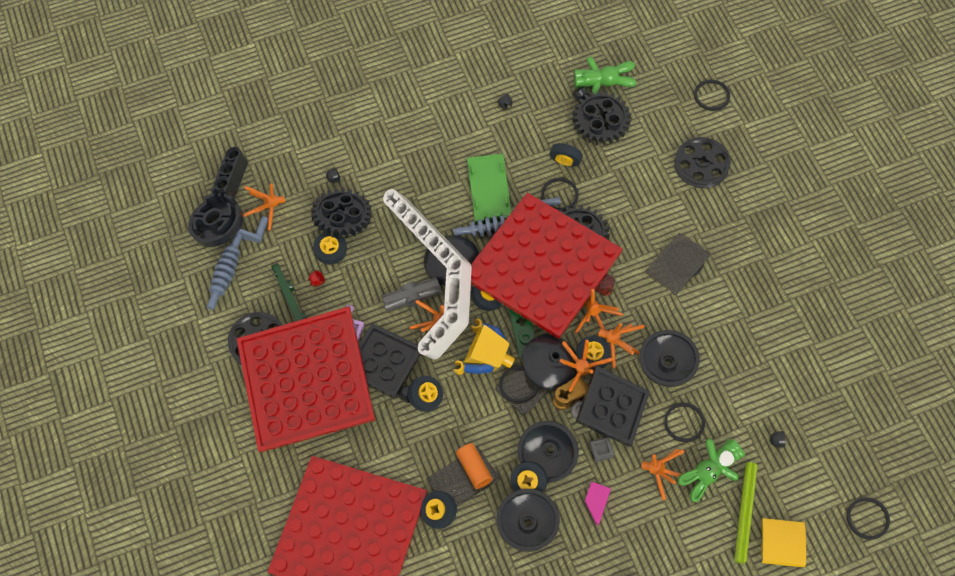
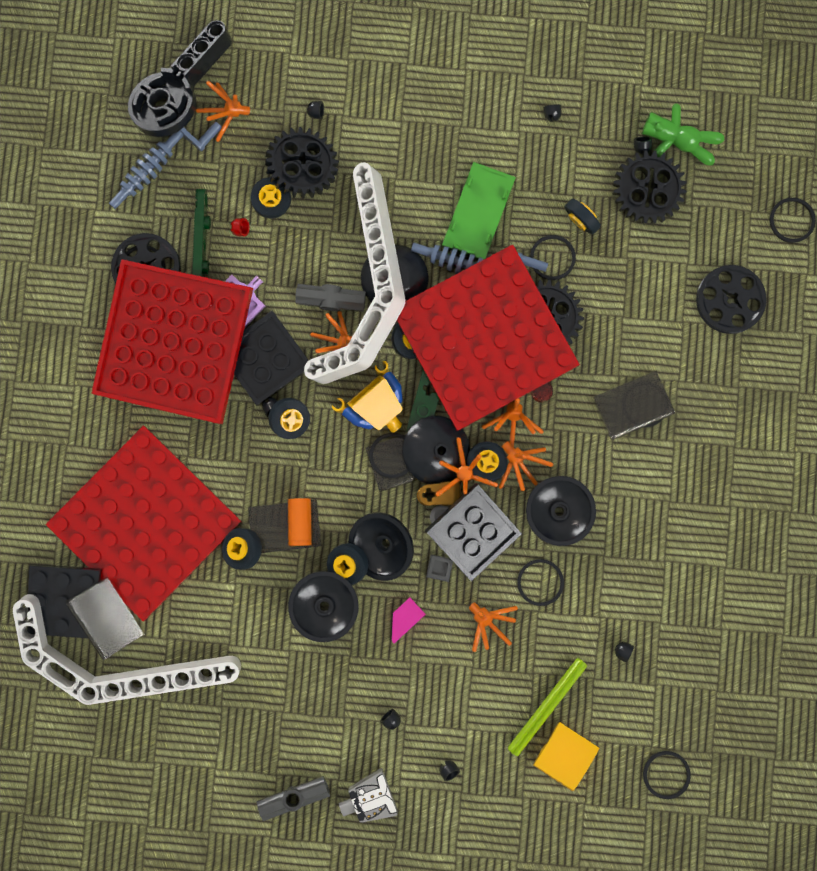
camera: 25 degrees right, 20 degrees up
bright green animal [677,439,745,502] -> none

